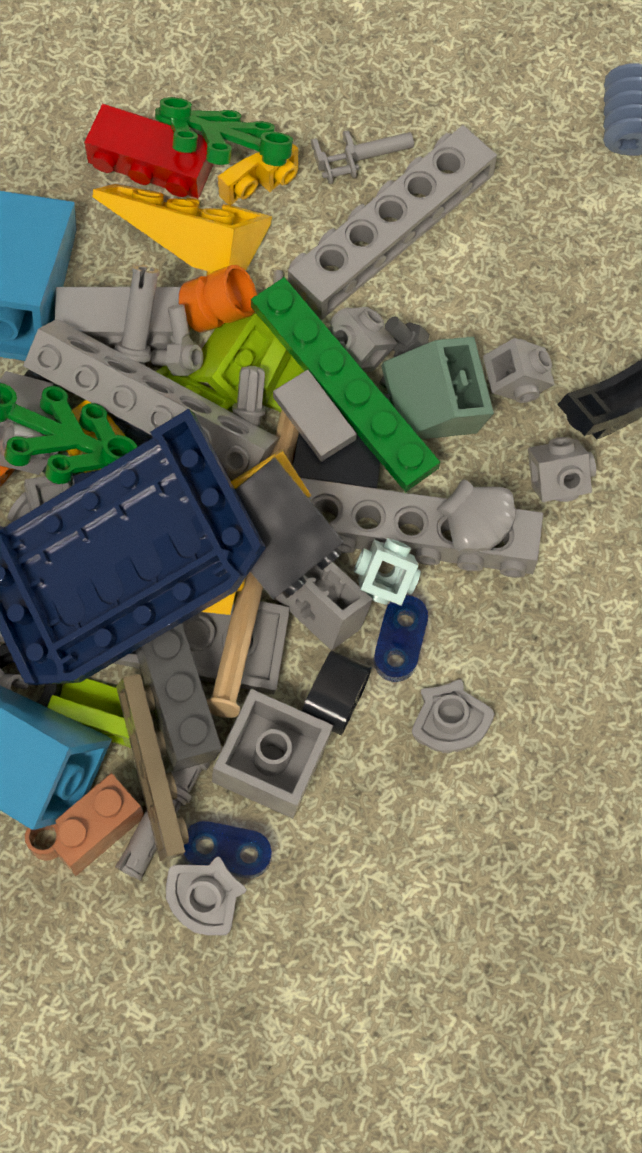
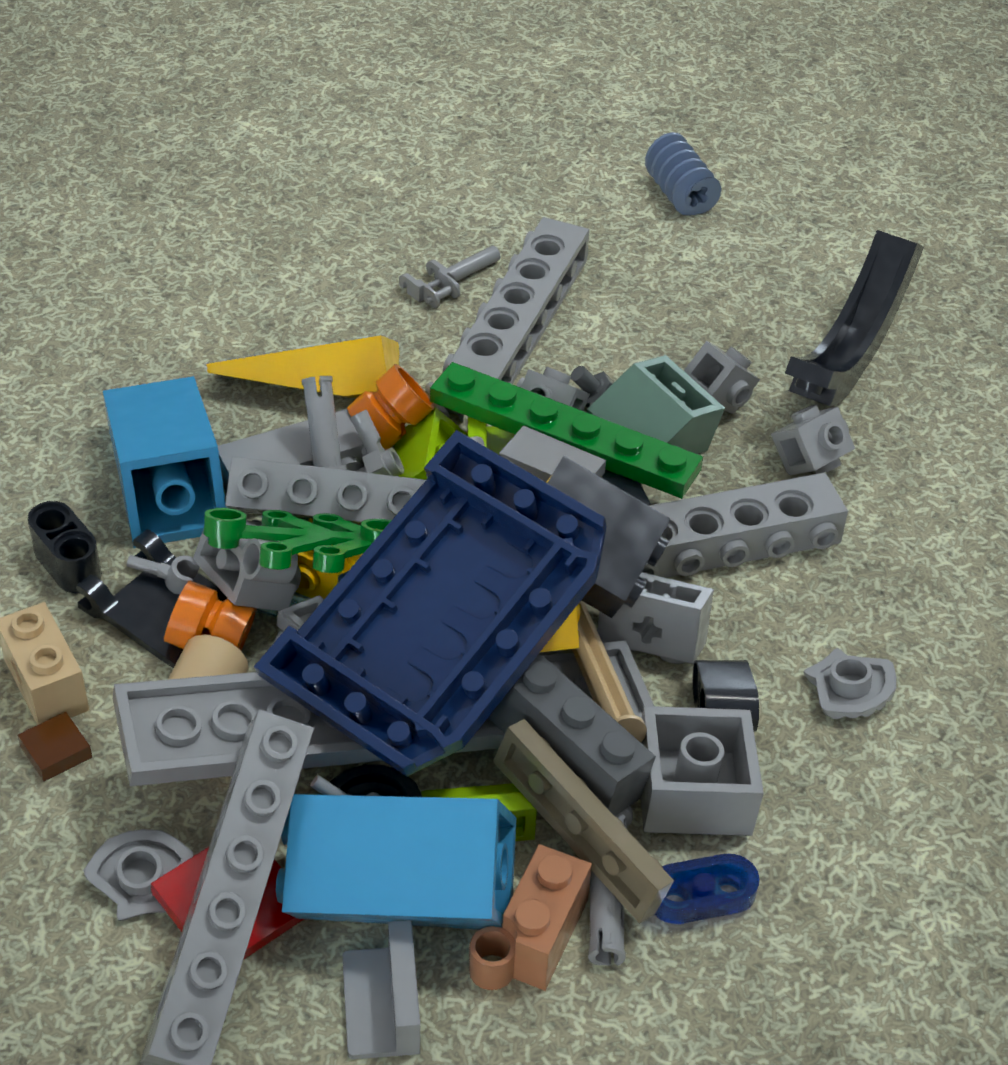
camera: 25 degrees left, 25 degrees down
red brick [84,103,214,199] -> none
green plant [155,97,293,166] -> none
light grey animal [166,856,247,935] -> none
yellow slope [218,144,298,206] -> none
light aqua brick [354,538,421,606] -> none
clear blue plate [374,595,428,682] -> none
light grey animal [437,479,515,552] -> none

